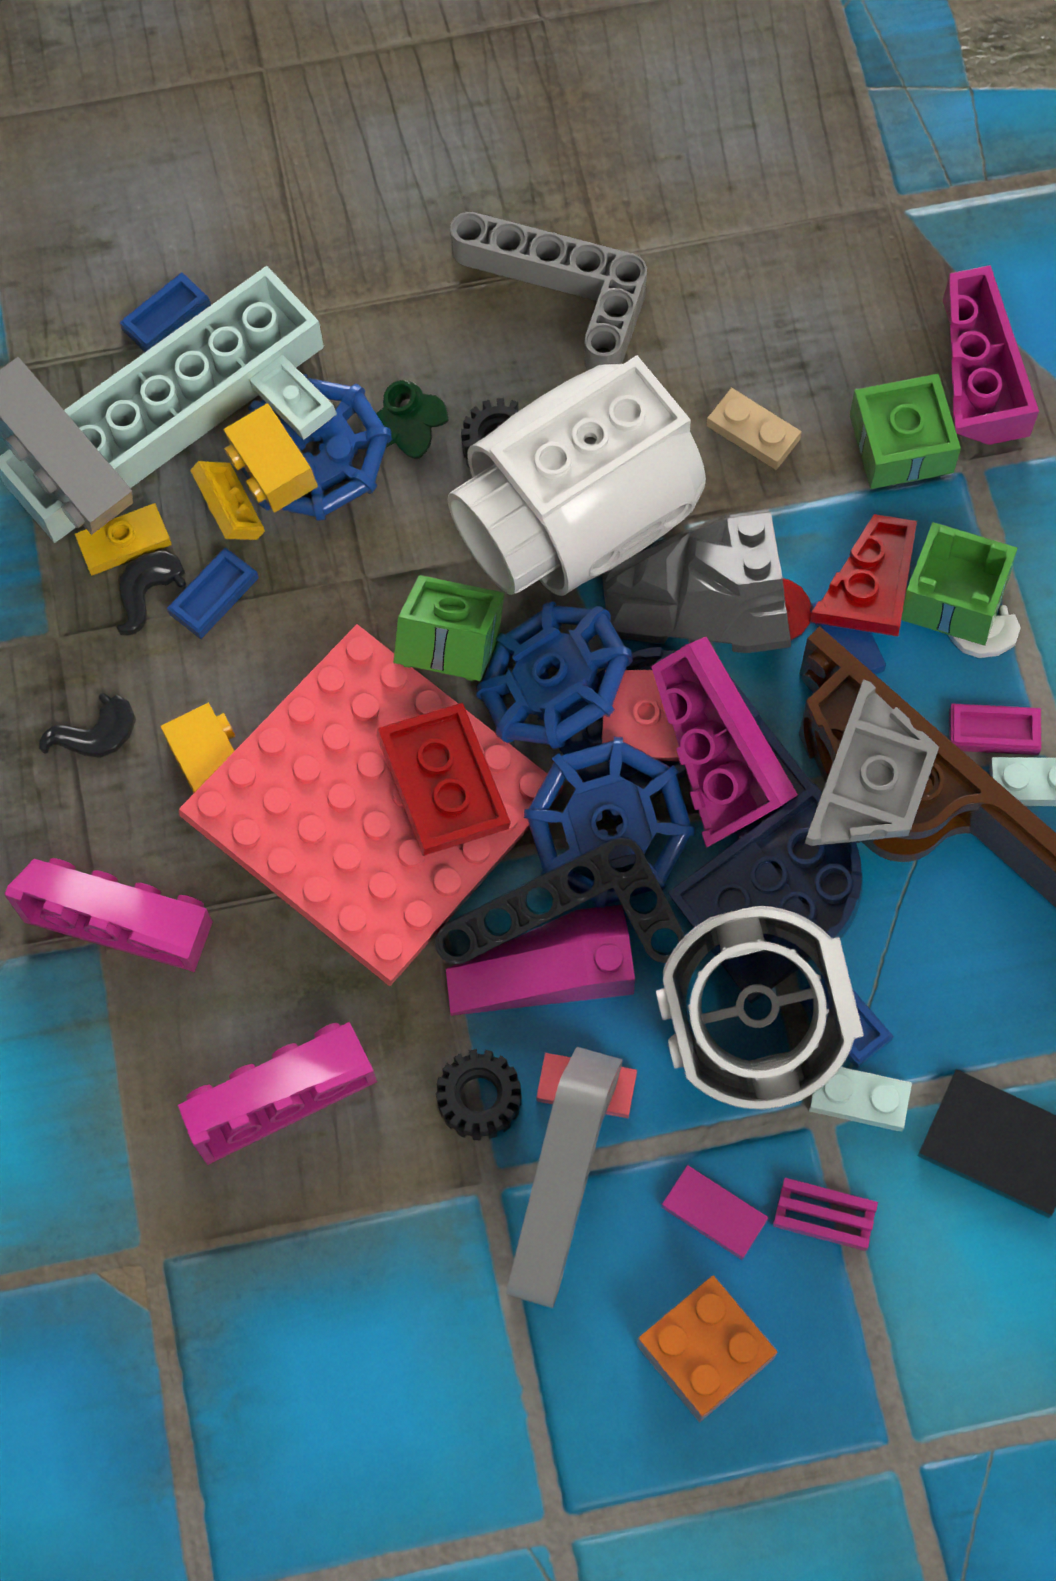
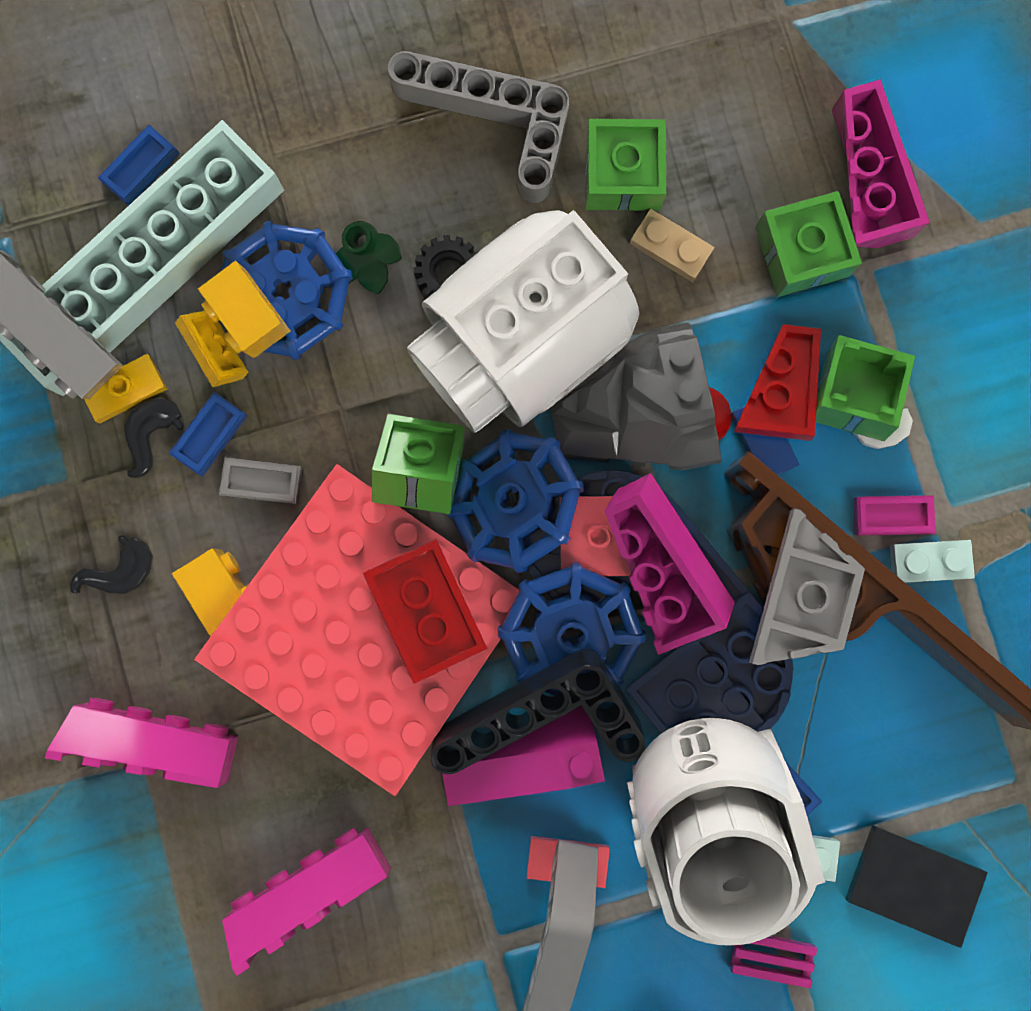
camera: 10 degrees left, 15 degrees up
light aqua plate [249,354,337,440] -> none
black tyre [436,1049,522,1141] -> none
dark pink tile [661,1165,769,1260] -> none
none -> light grey tile [219,457,303,505]
none -> bright green container [586,119,666,211]

